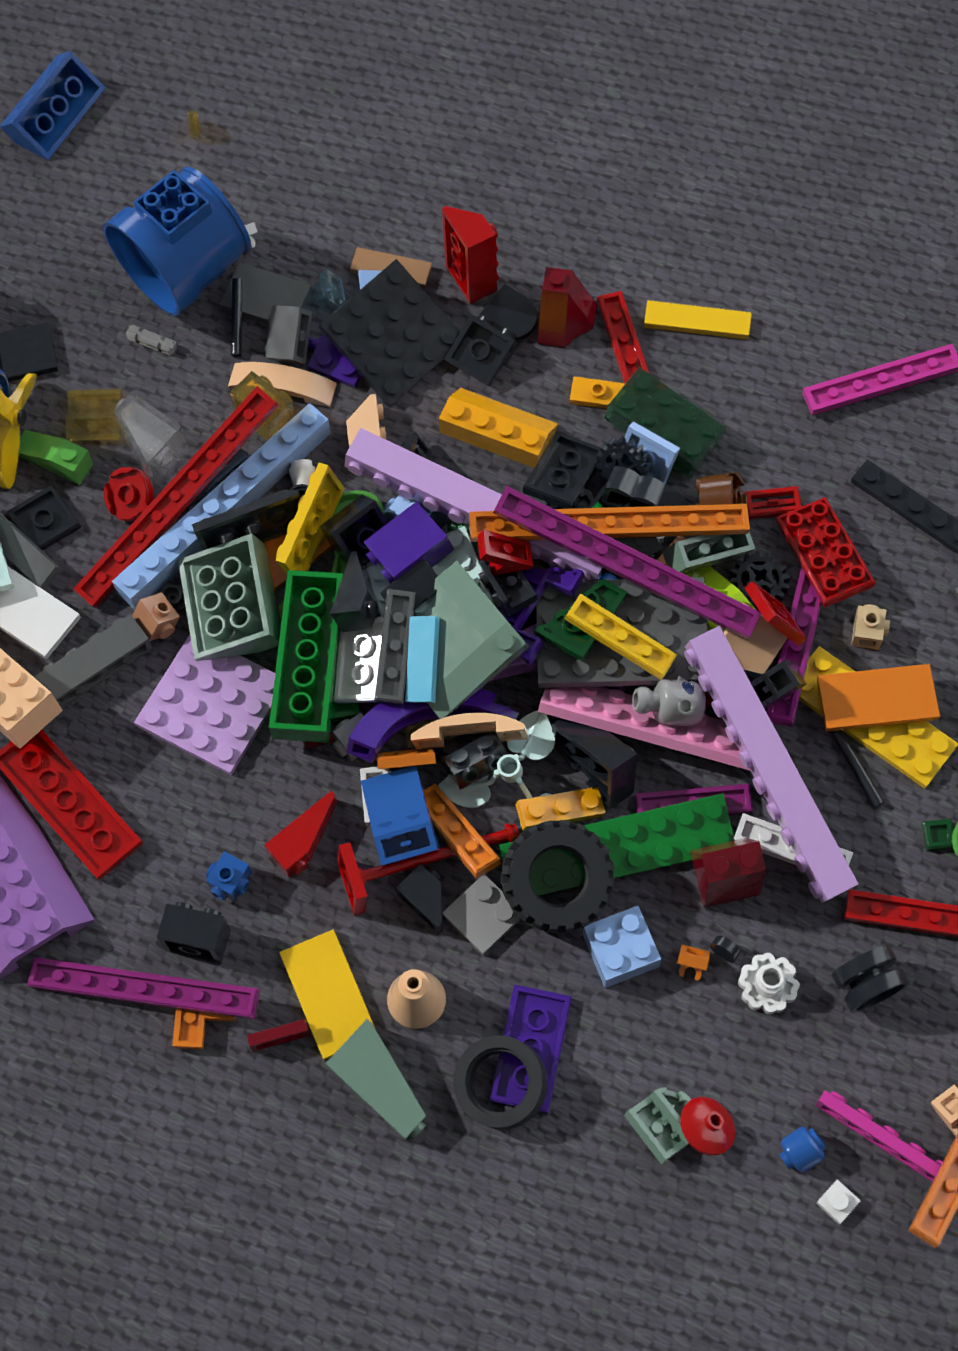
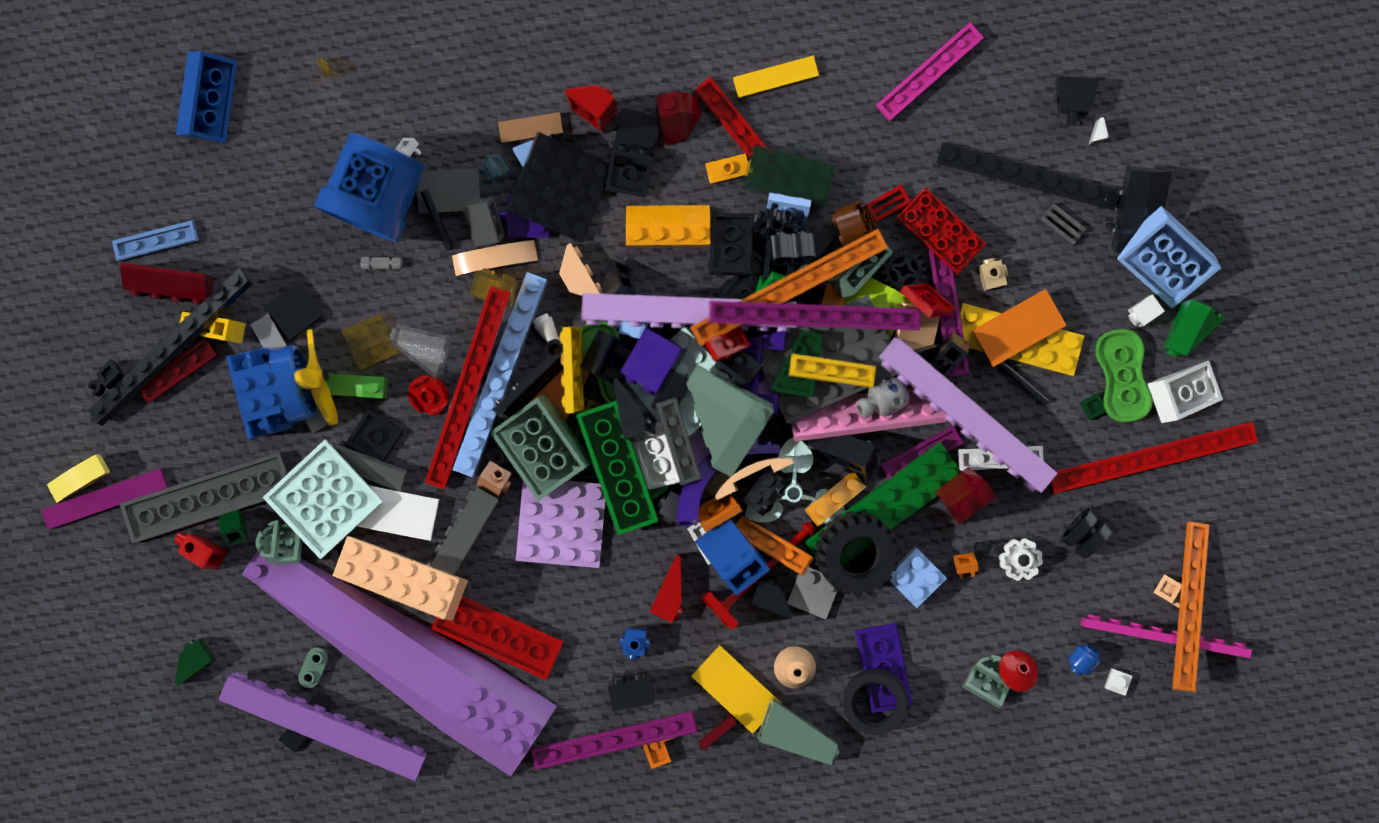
camera: 25 degrees left, 20 degrees up
medium azure tile [405,616,440,703] -> none

